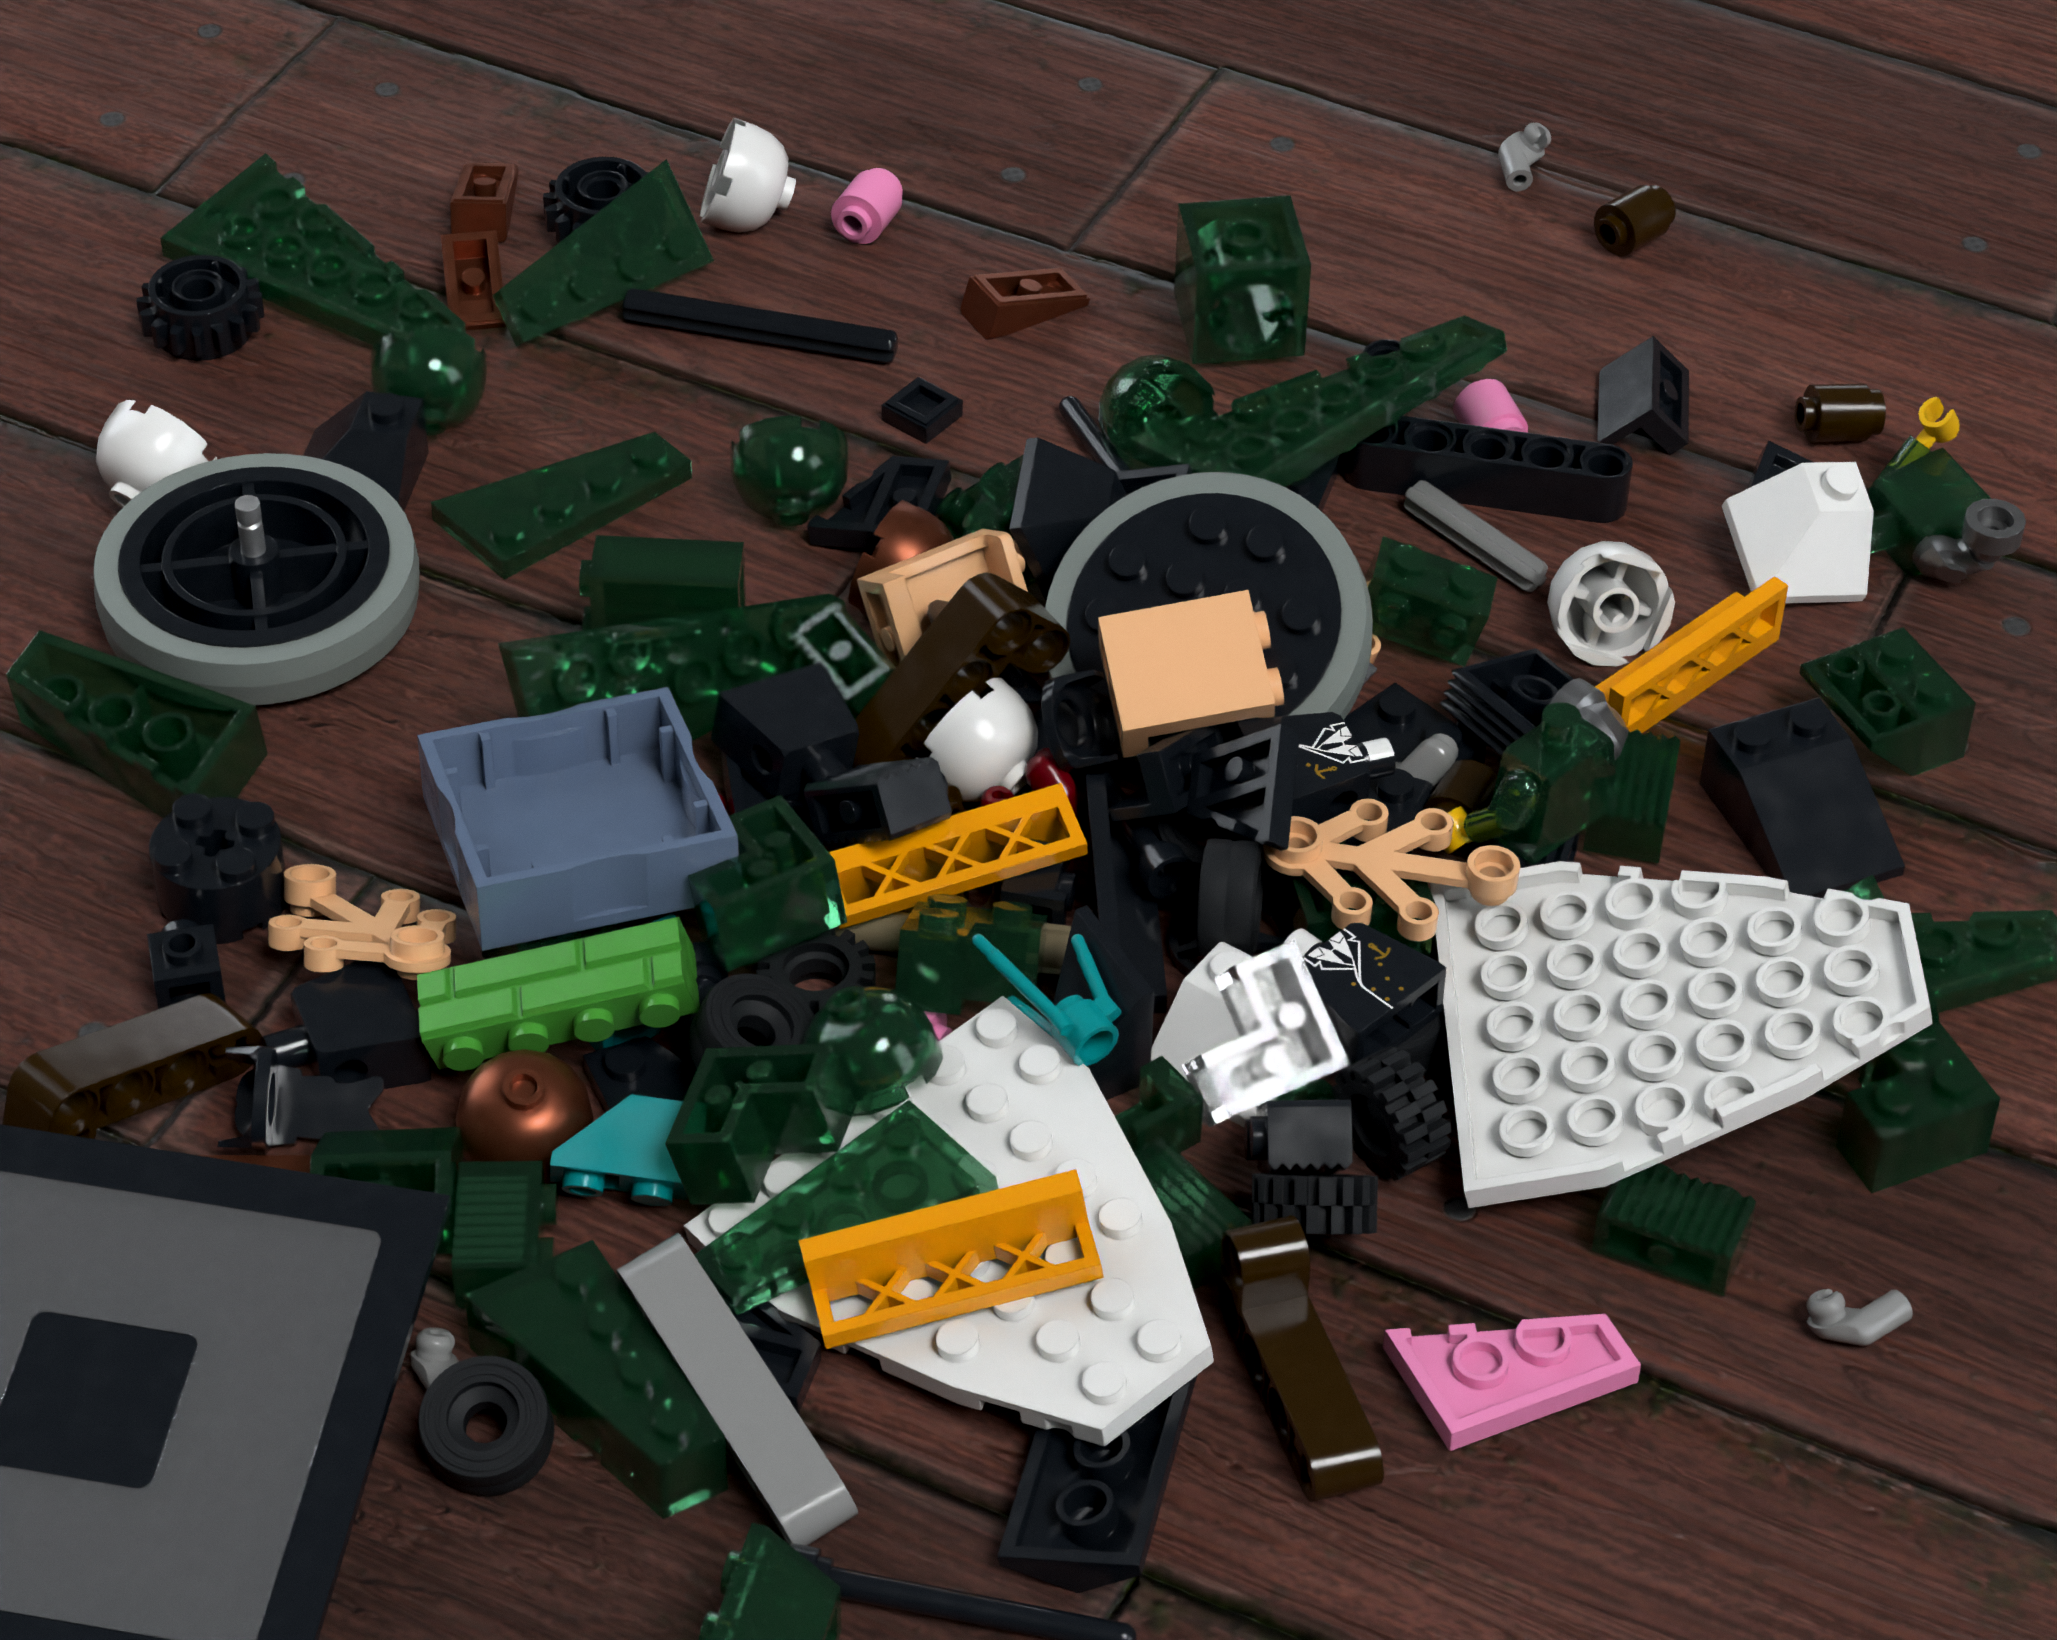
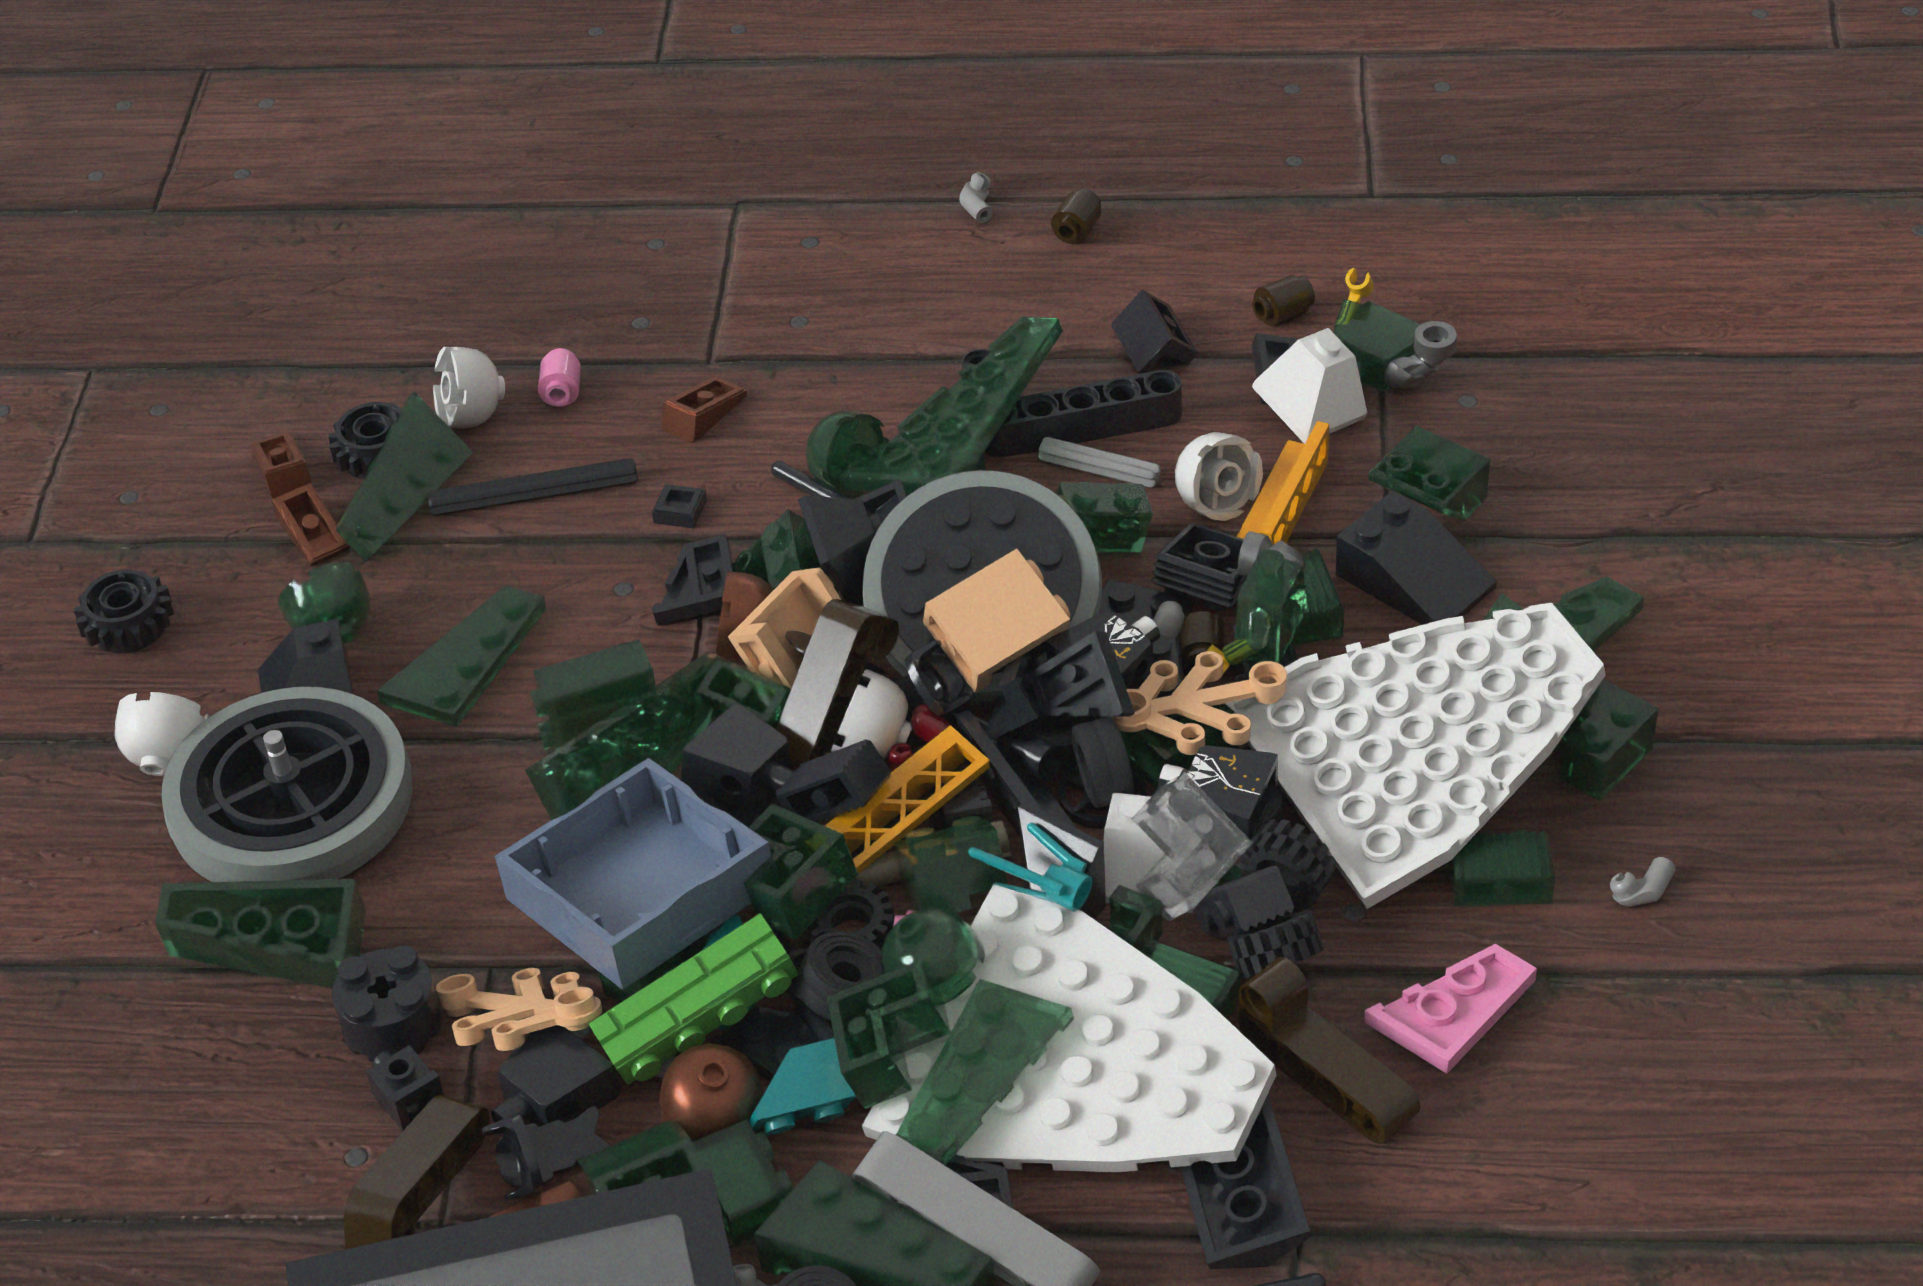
camera: 20 degrees left, 0 degrees up
clear green wing [160,153,466,370] -> none
clear green cylinder [730,415,849,526] -> none
light orange fence [799,1169,1104,1349] -> none
clear green brick [1174,195,1311,364] -> none
bright pink brick [1453,379,1528,433] -> none

